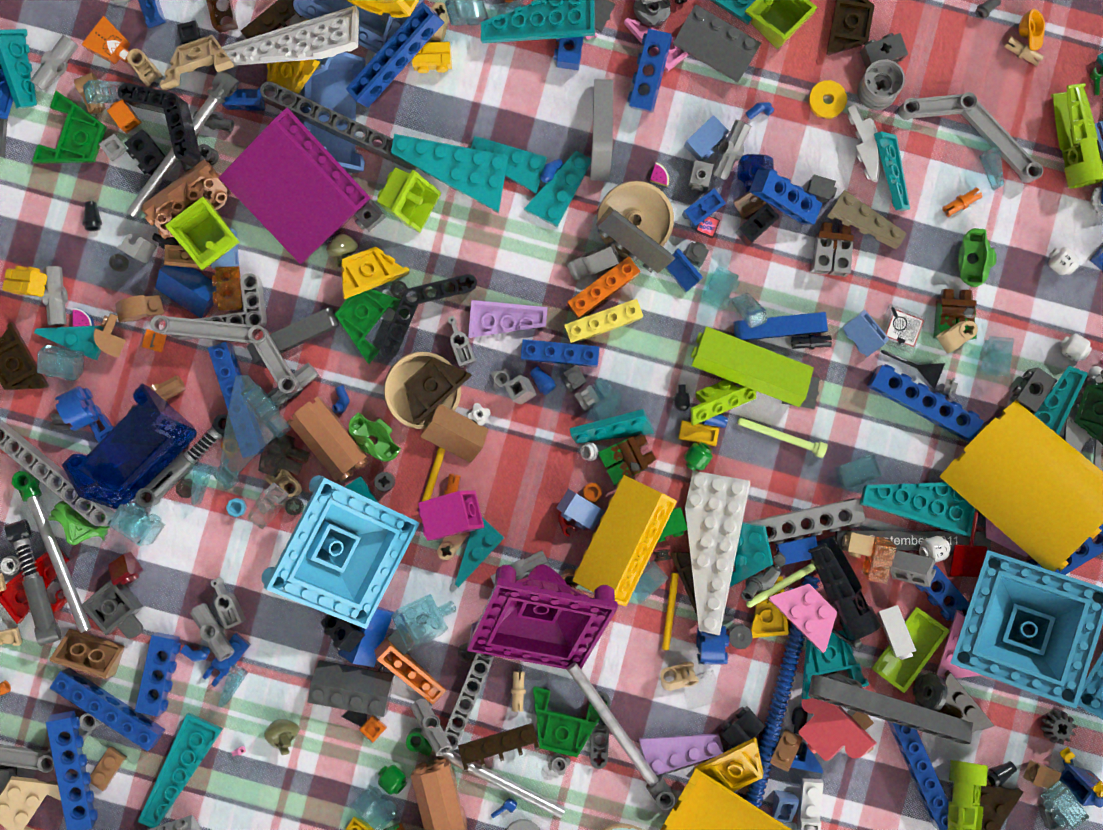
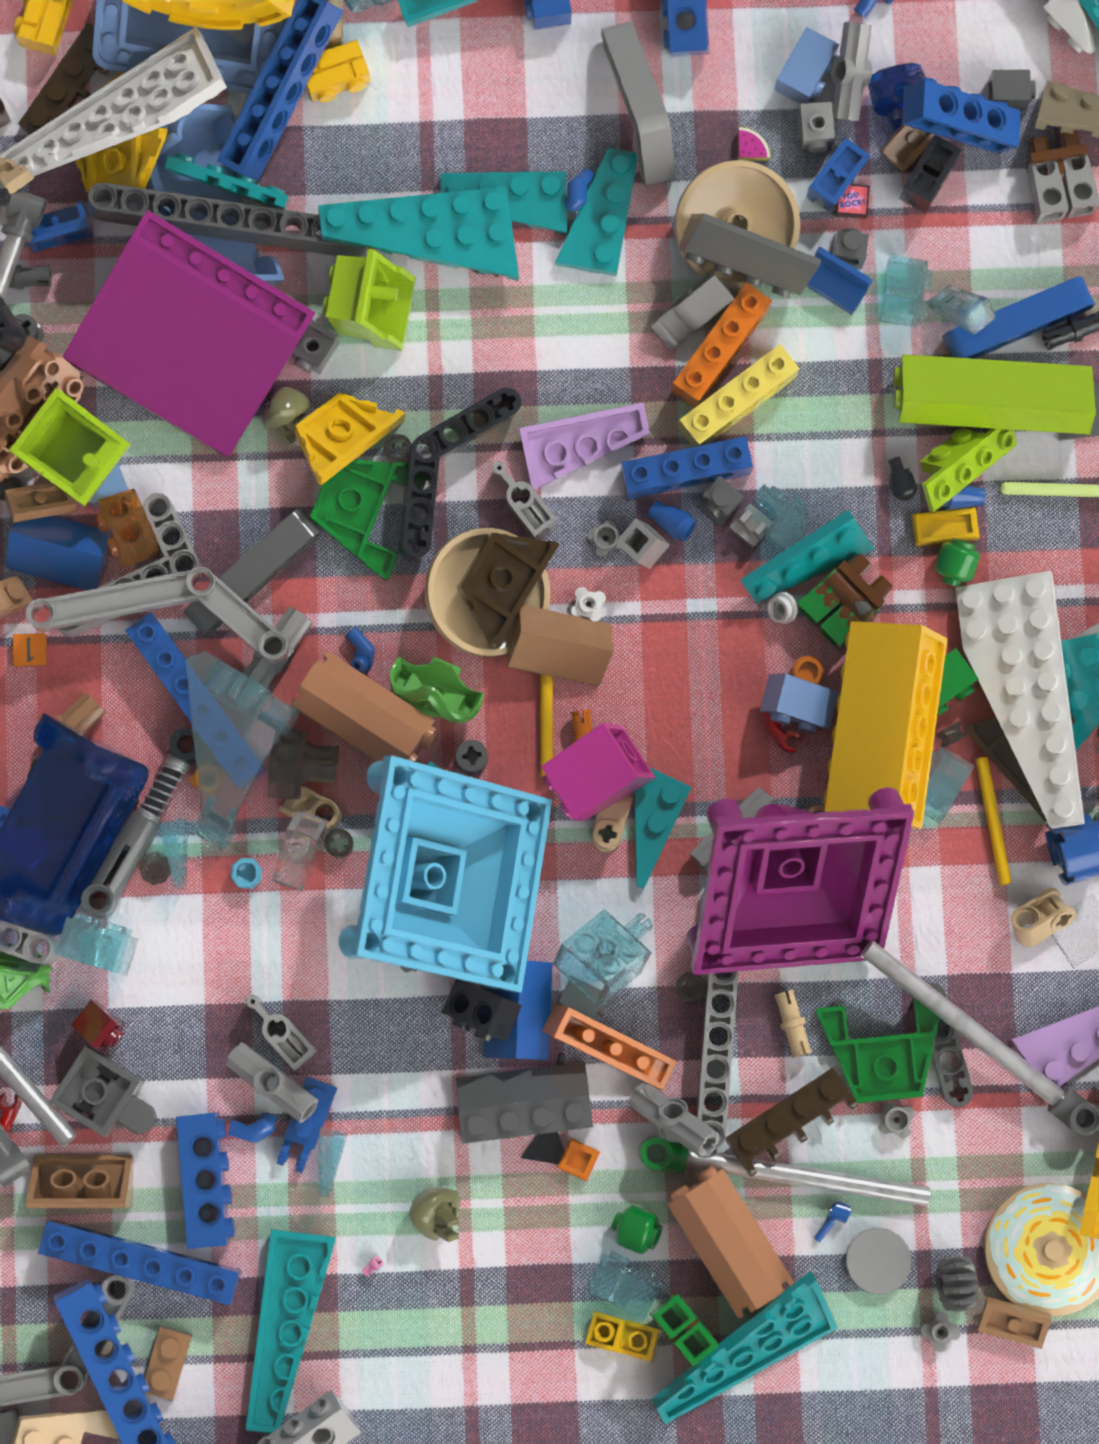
camera: 20 degrees left, 5 degrees down
none -> teal wing [164,153,289,210]

